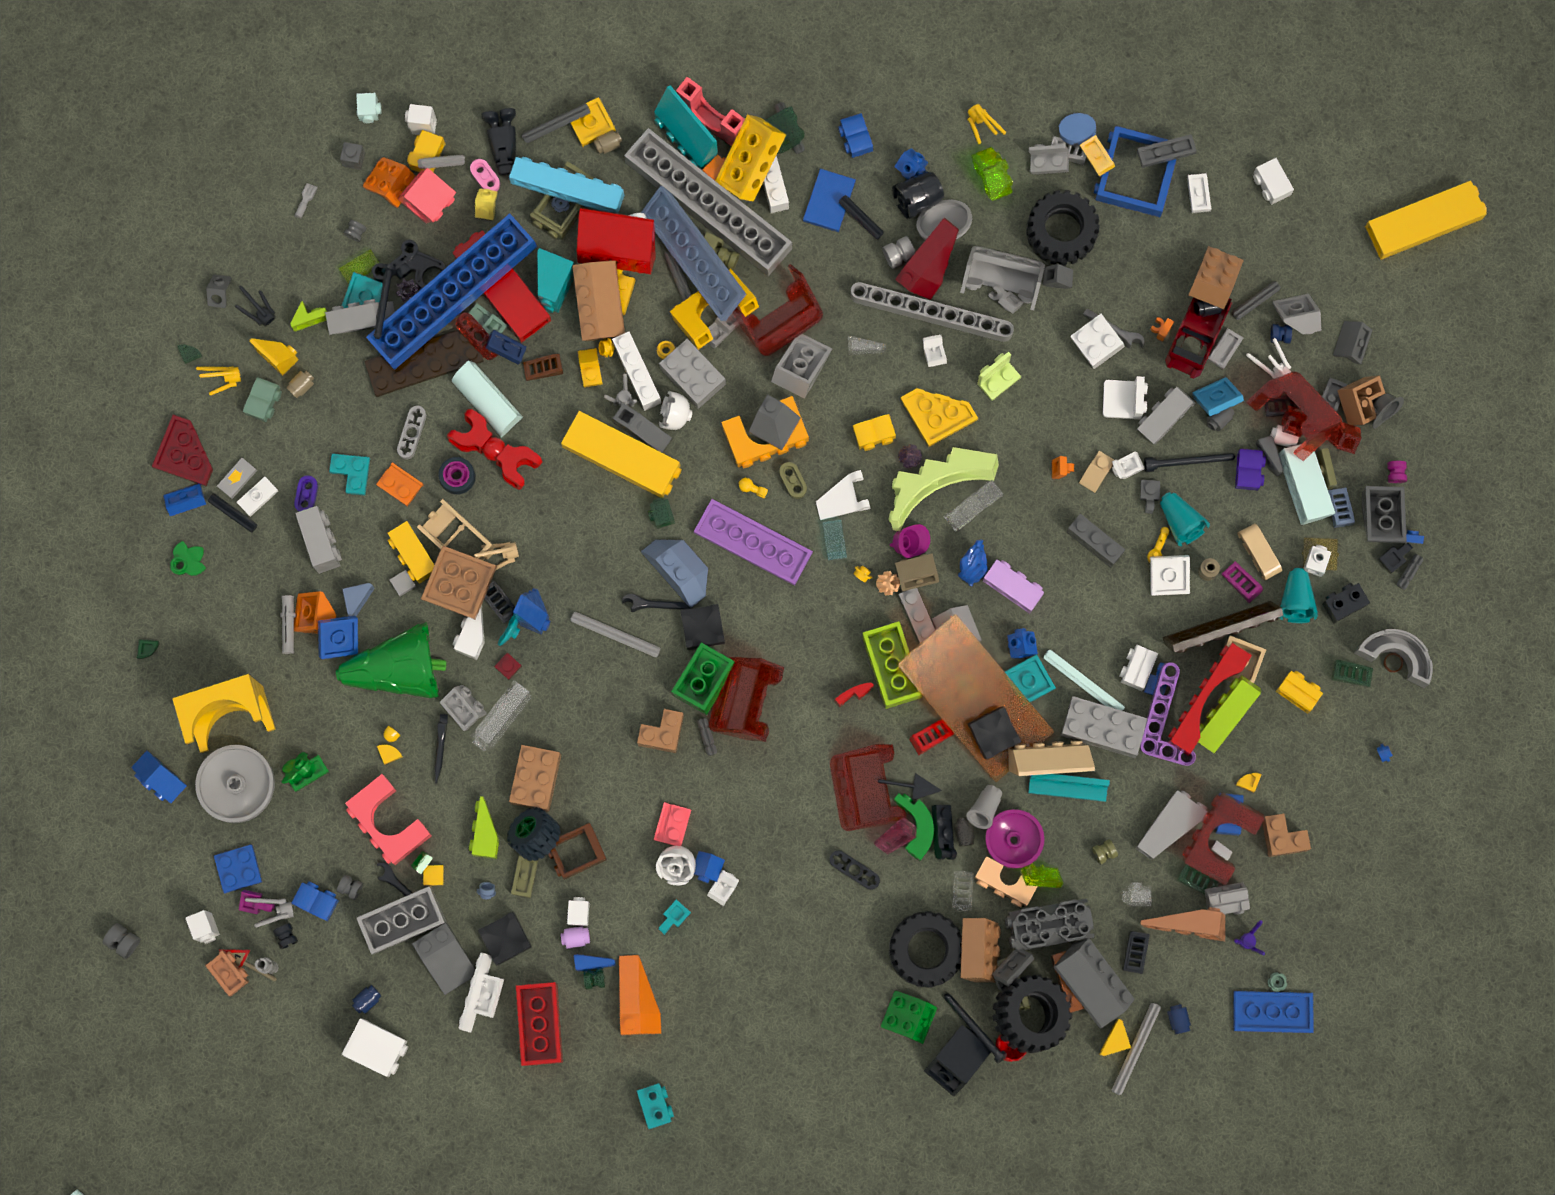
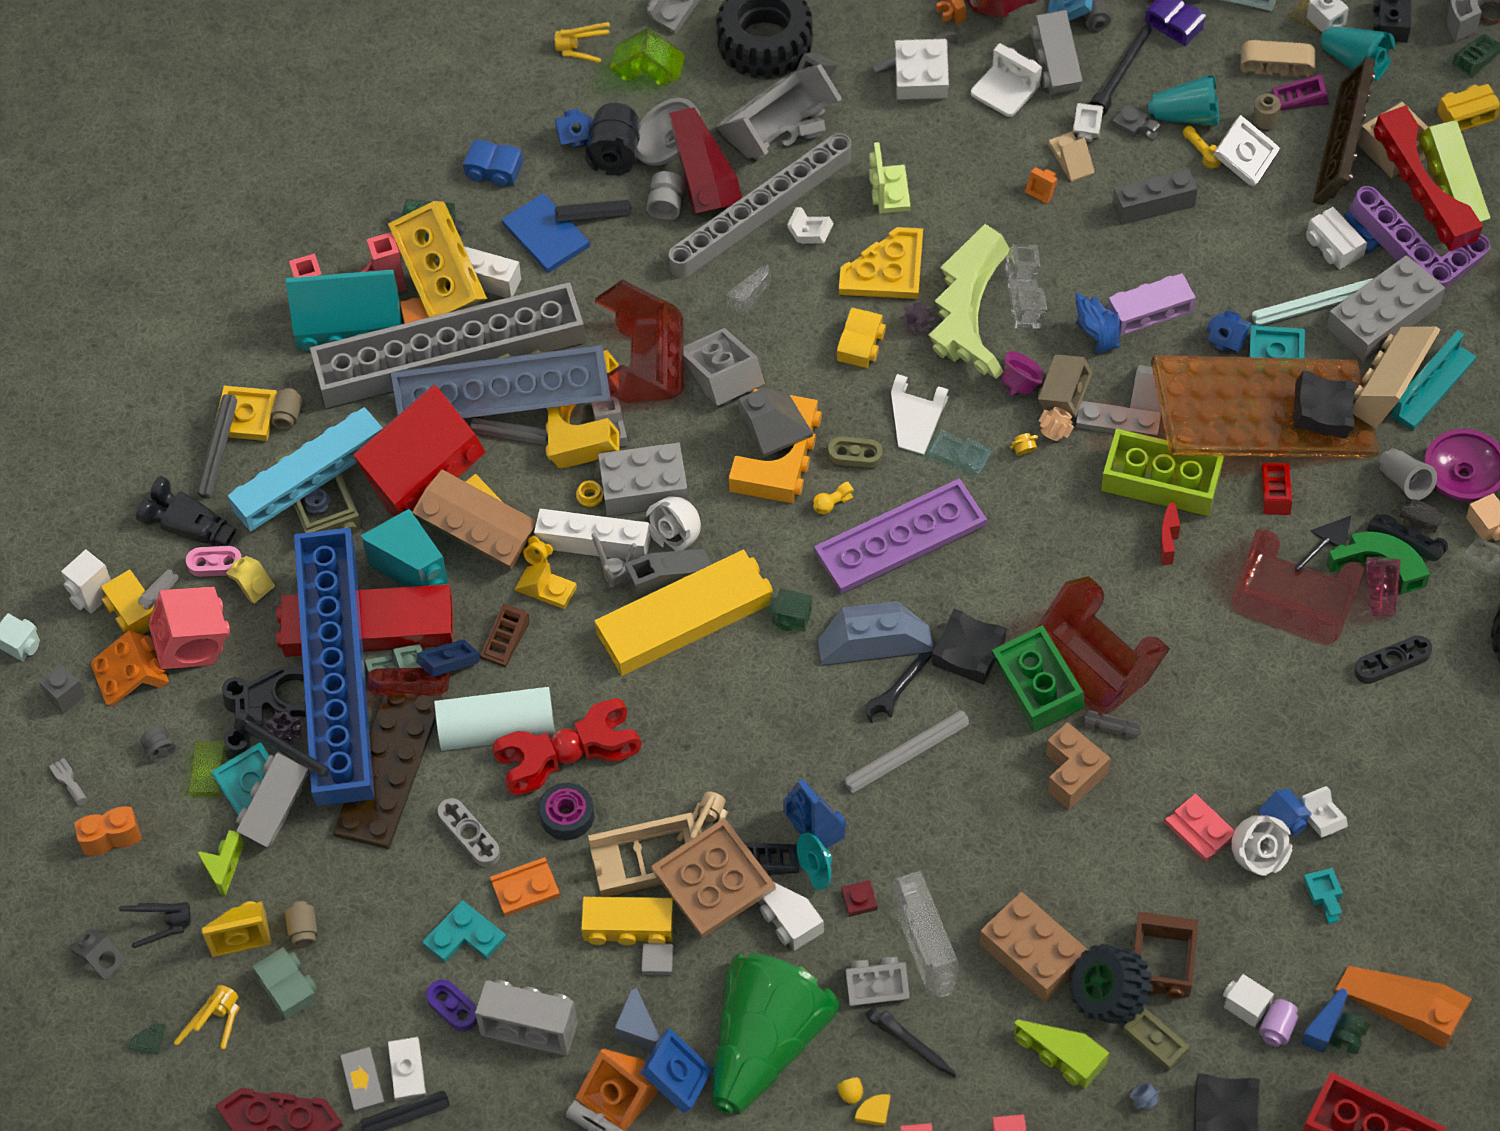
camera: 55 degrees left, 20 degrees down
none -> orange brick [74,806,142,856]

